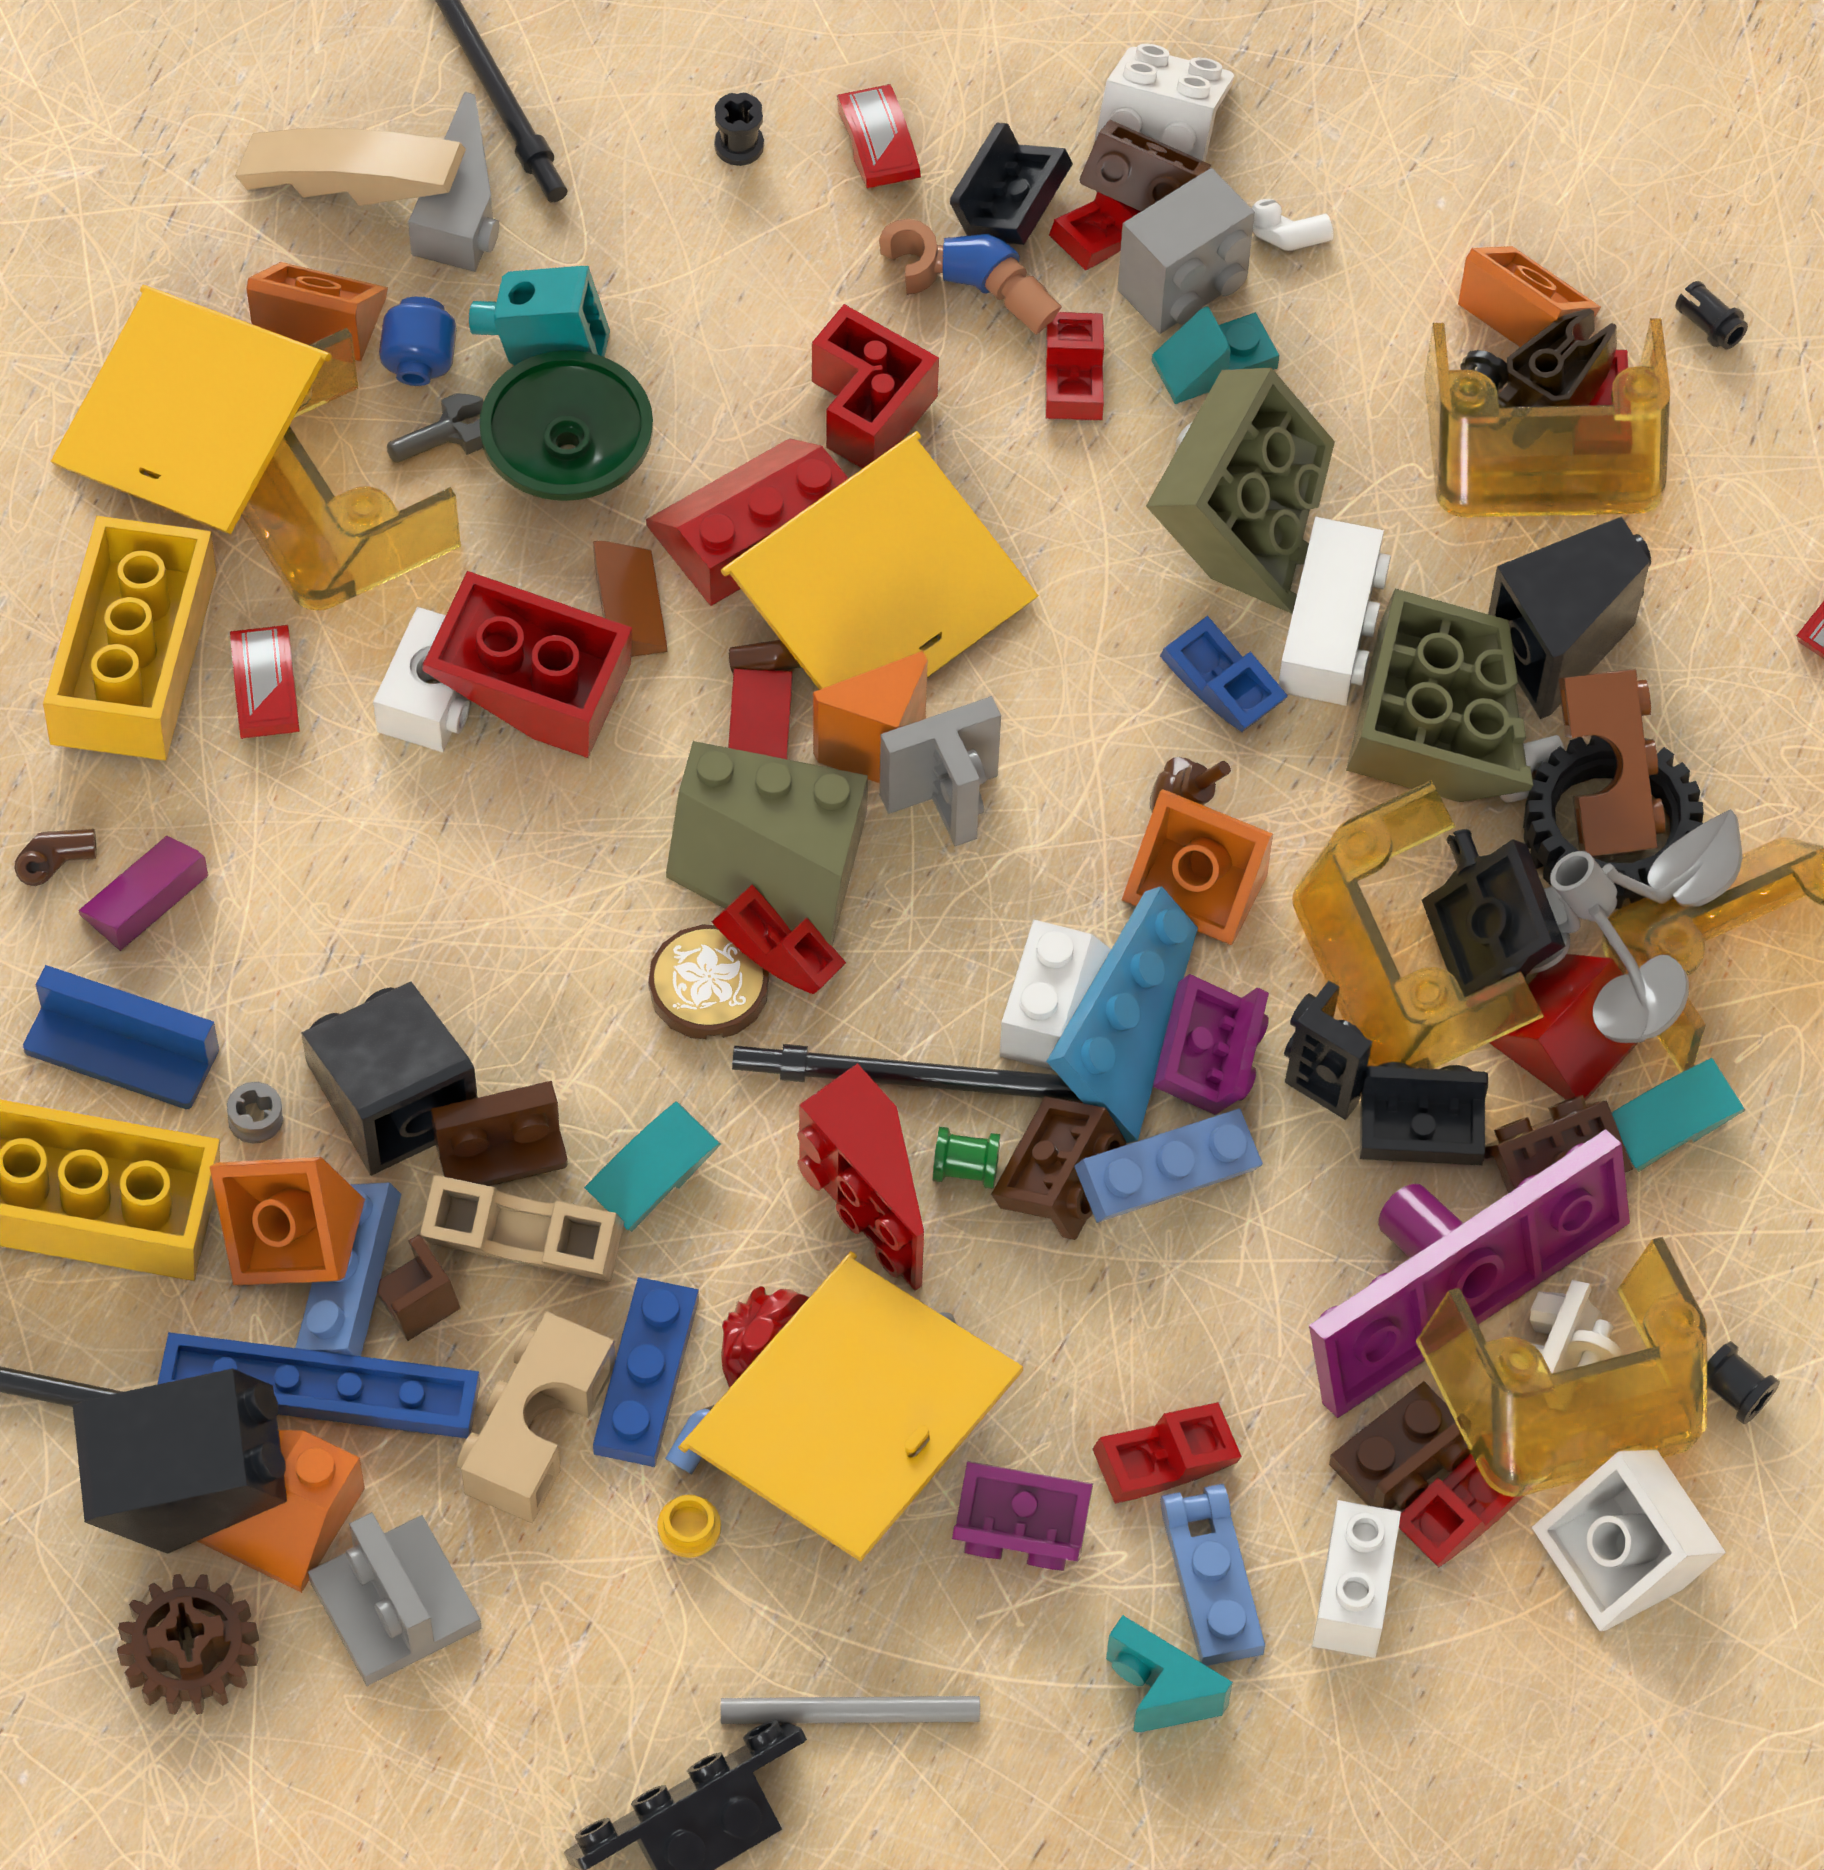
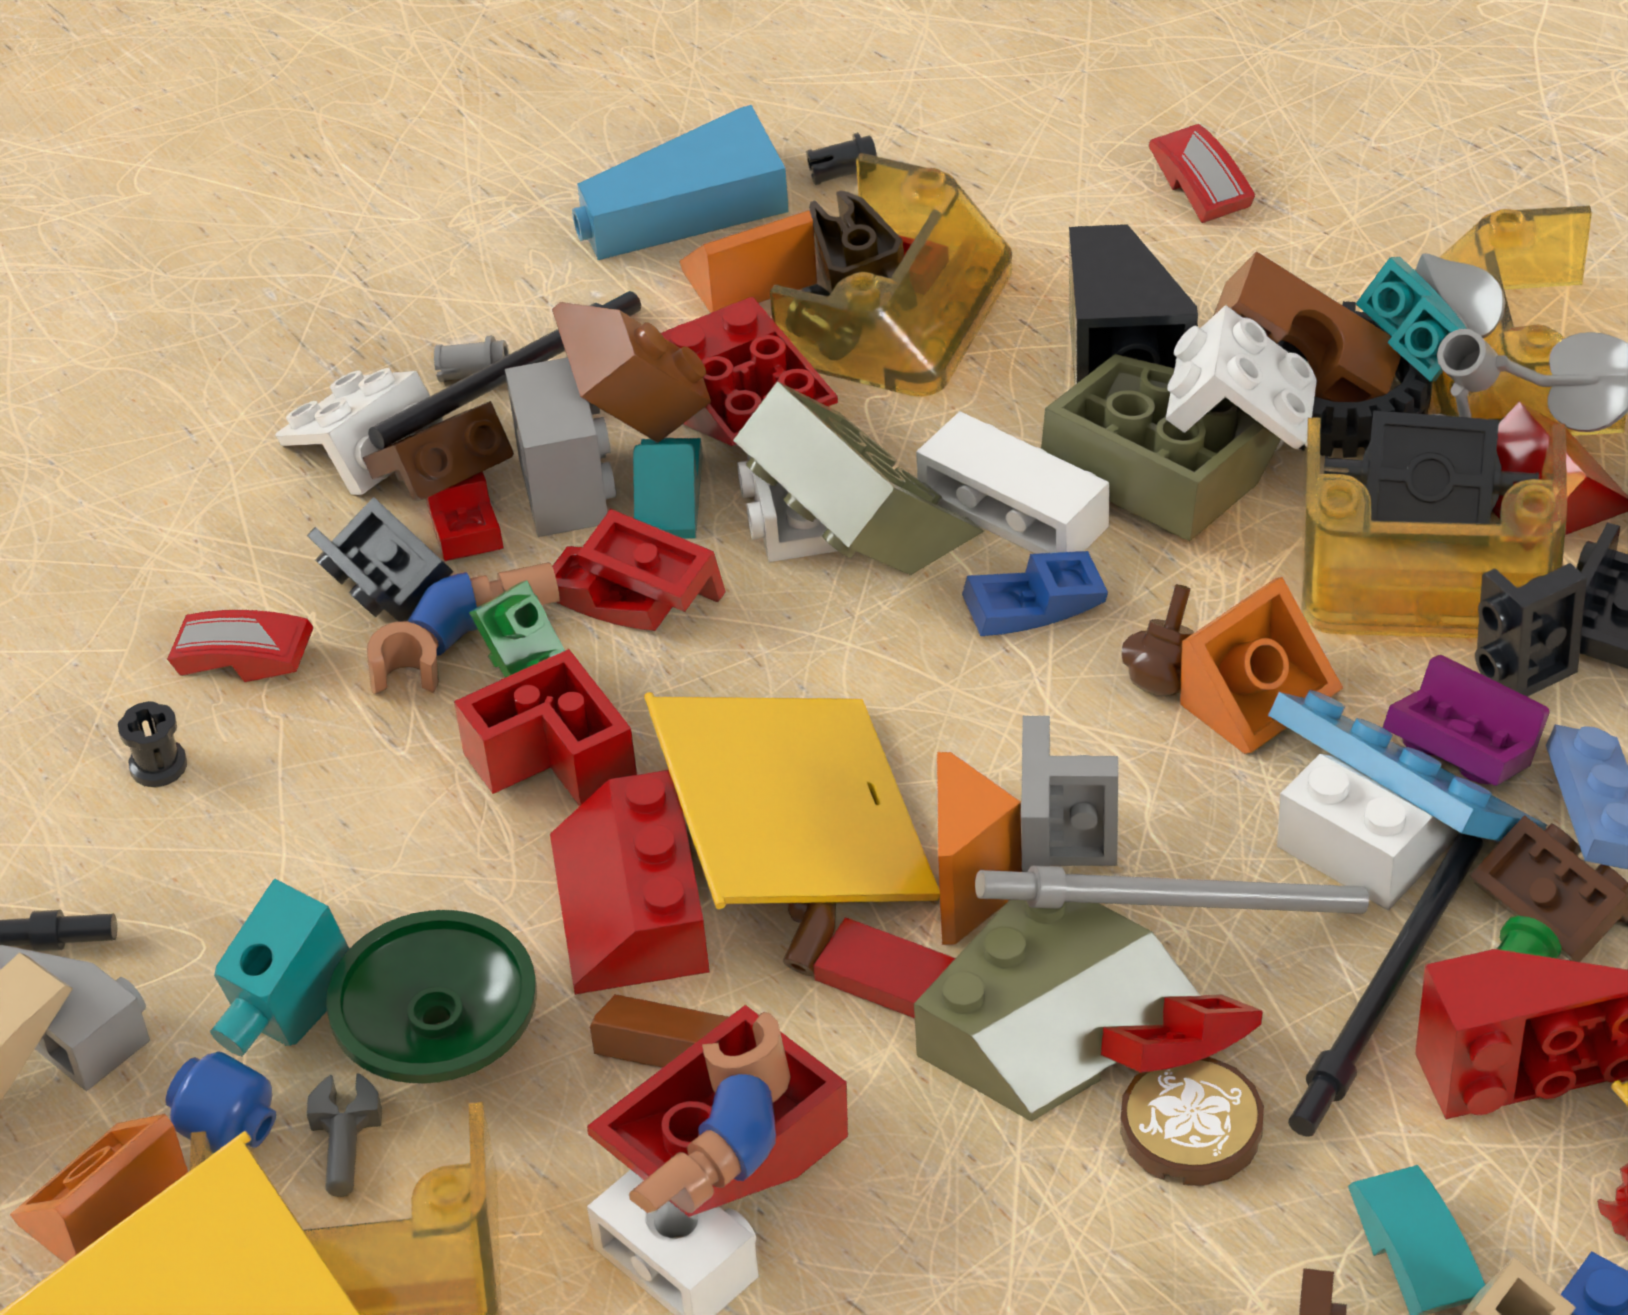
camera: 60 degrees left, 15 degrees down
none -> black bar [368,291,641,450]
none -> light grey pin [434,336,509,382]
none -> green hips [469,580,565,678]
none -> dark orange slope [552,302,711,443]
none -> dark azure slope [572,105,789,260]
none -> red panel [577,509,726,612]
none -> nougat piece [629,1012,790,1213]
none -> red slope [661,296,838,446]
none -> light grey bar [975,865,1369,914]
none -> white bracket [1166,305,1316,449]
none -> teal slope [1355,257,1467,382]

